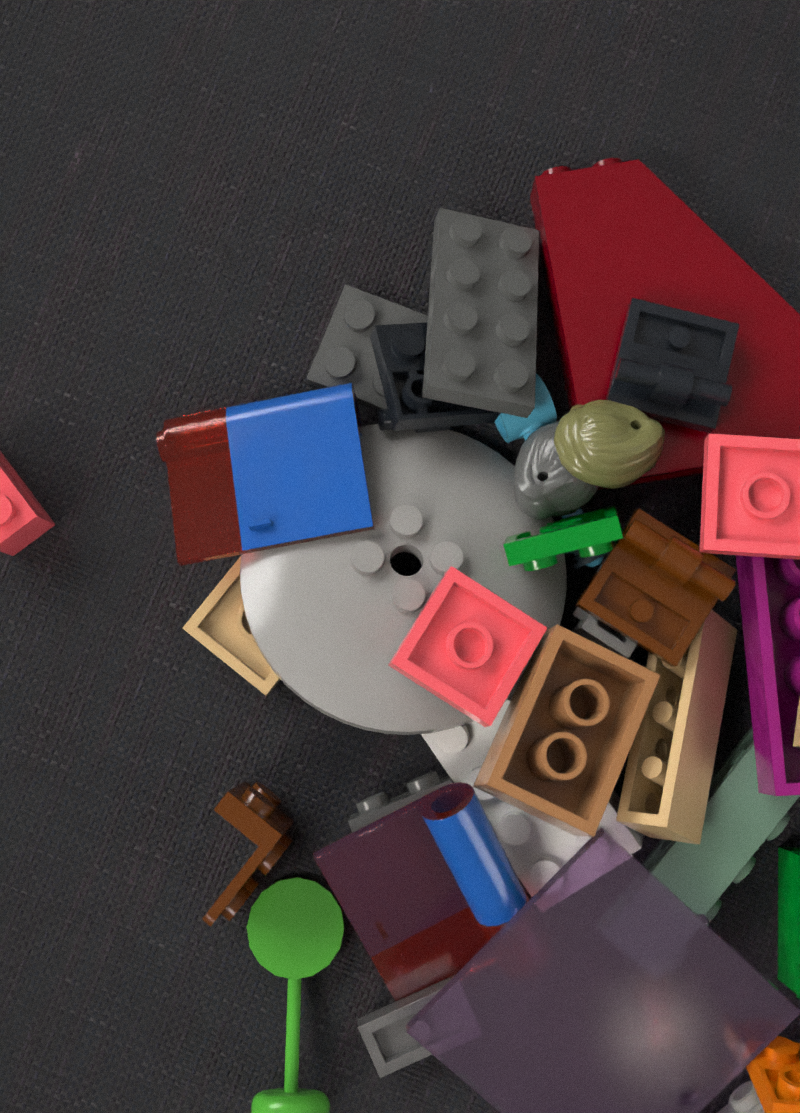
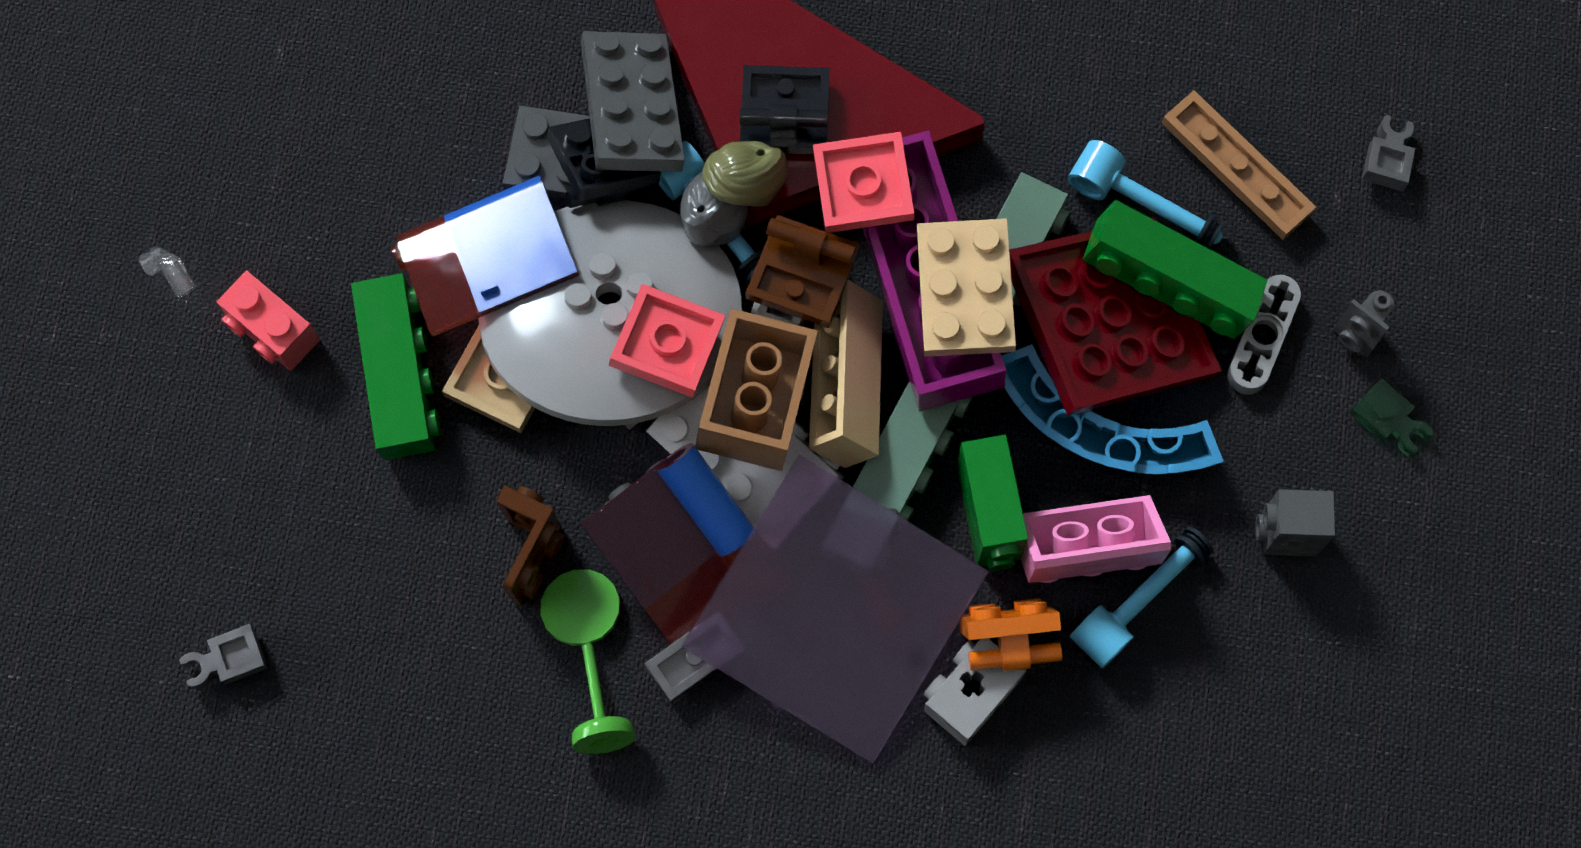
camera: 15 degrees left, 10 degrees down
green plate [503,505,623,571] -> none
none -> green brick [351,273,441,461]

